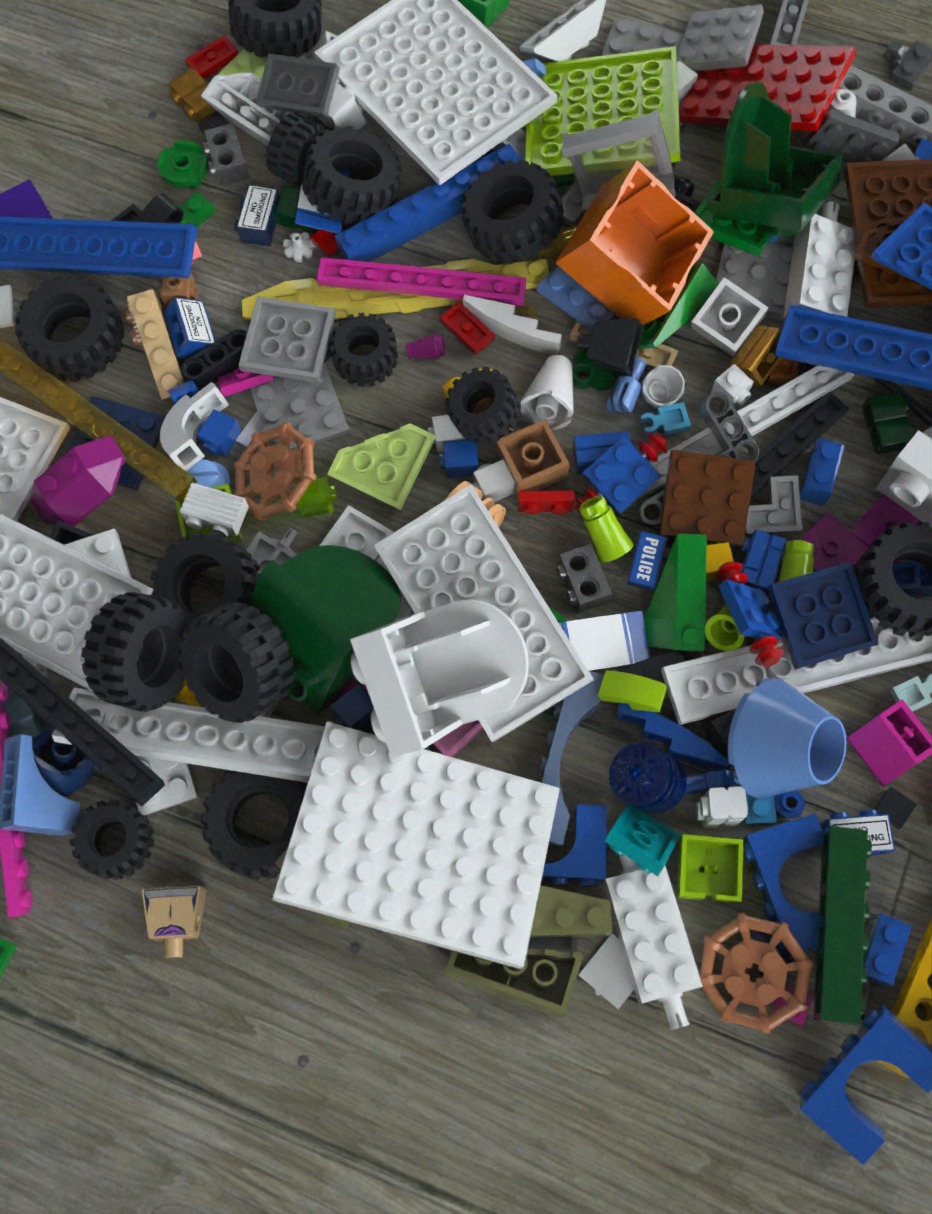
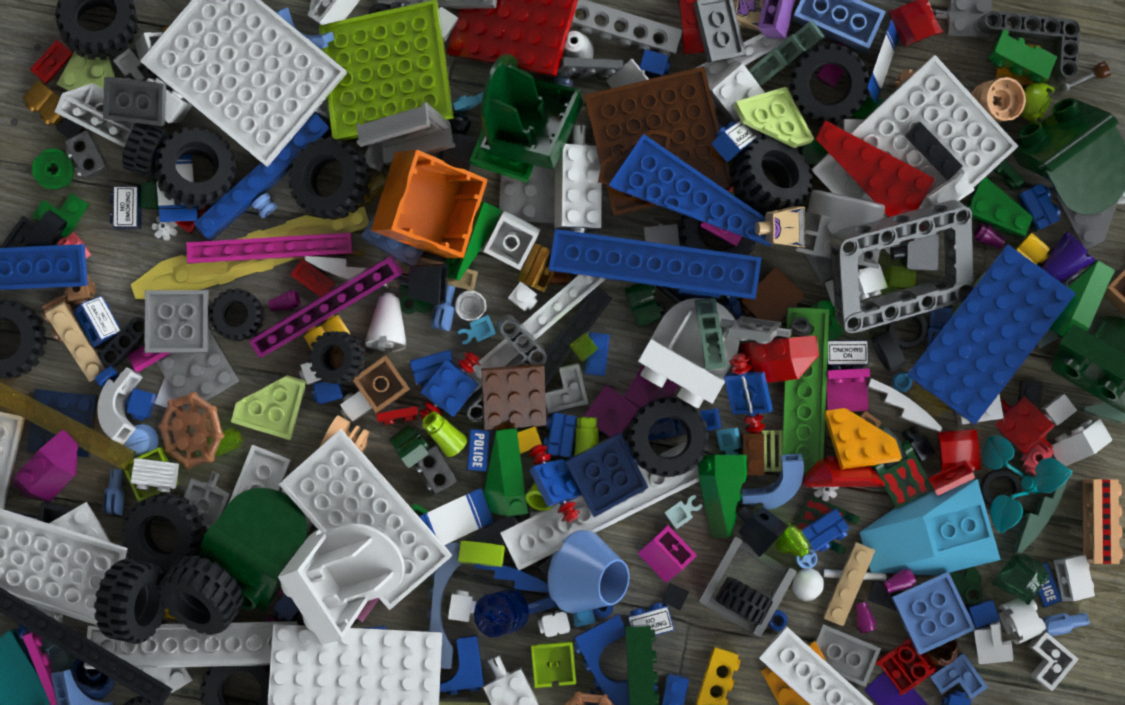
camera: 15 degrees left, 15 degrees up
teal plate [604,802,680,876] -> none
none -> medium blue arm [102,469,125,516]
none -> magenta brick [249,254,403,358]
none -> light blue wheel [252,193,278,218]
none -> dark green brick [389,425,429,468]
none -> white brick [448,590,476,622]
none -> medium azure plate [453,92,483,114]
none -> clear neon green panel [569,332,598,362]

